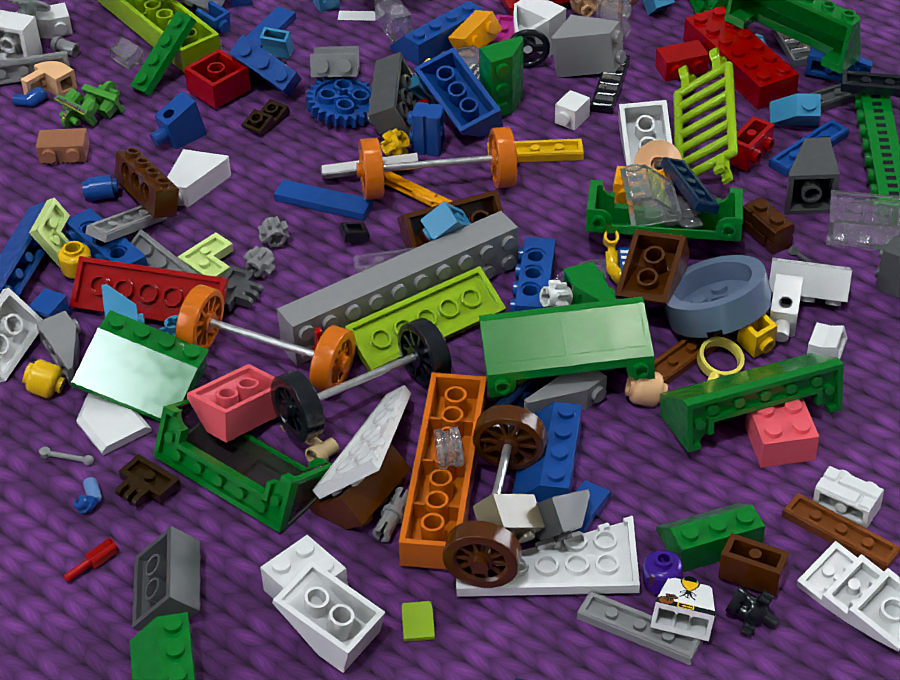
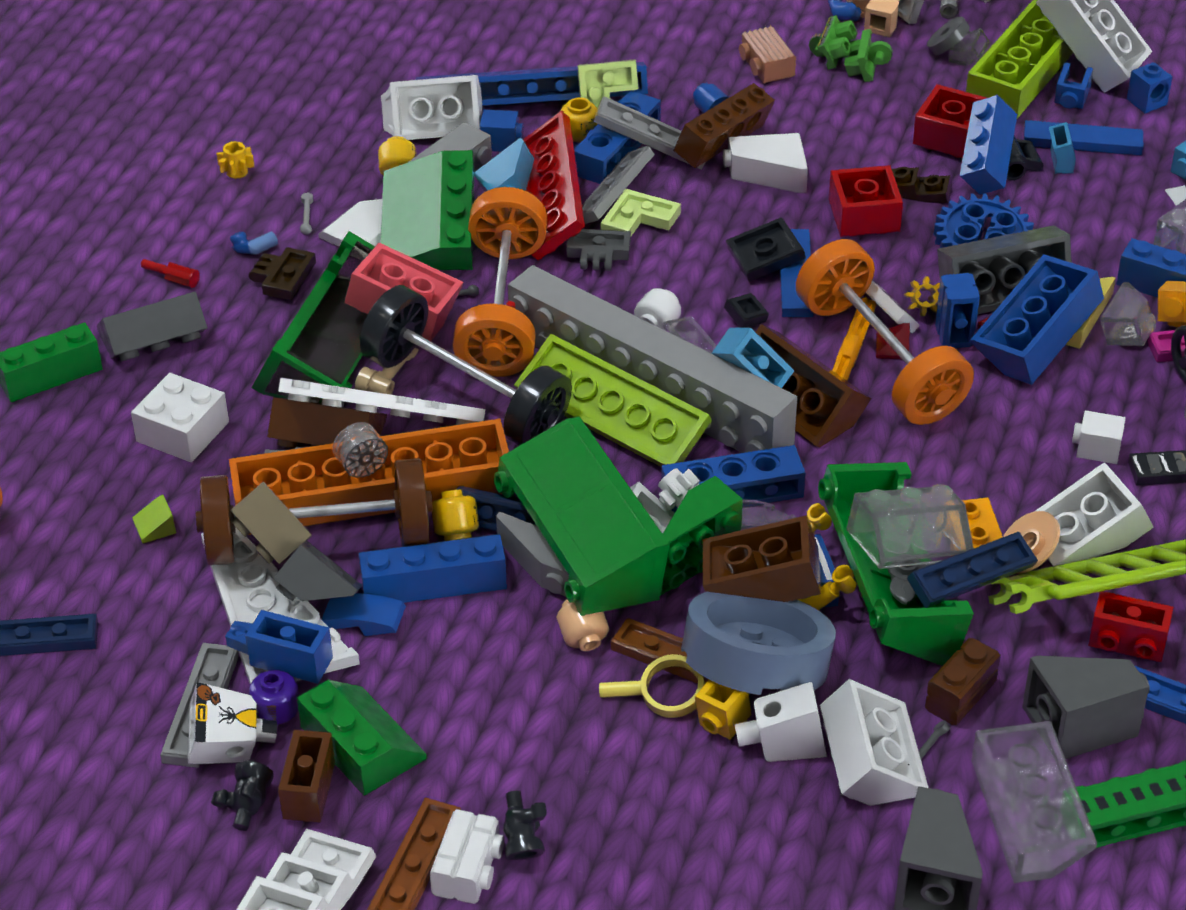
camera: 70 degrees right, 0 degrees up
green plate [130,11,197,97] -> none
blue torso [149,91,207,149] -> none
light grey gear [243,246,276,278] -> none
light grey gear [258,216,290,248] -> none
white slope [272,560,385,673] -> none
light grey panel [310,46,360,77] -> none
green slope [479,36,523,117] -> none
yellow tile [487,139,584,164] -> none
green windscreen [660,353,844,452] -> none
coral brick [745,398,819,468] -> none
white piece [807,322,847,359] -> none
none -> blue hinge [225,610,333,684]
none -> black piece [503,791,547,860]
none -> white head [634,288,681,332]
none -> black tile [726,217,806,282]
none -> red brick [829,165,903,237]
none -> dark red slope [876,323,910,360]
none -> dark grey piece [927,16,970,55]

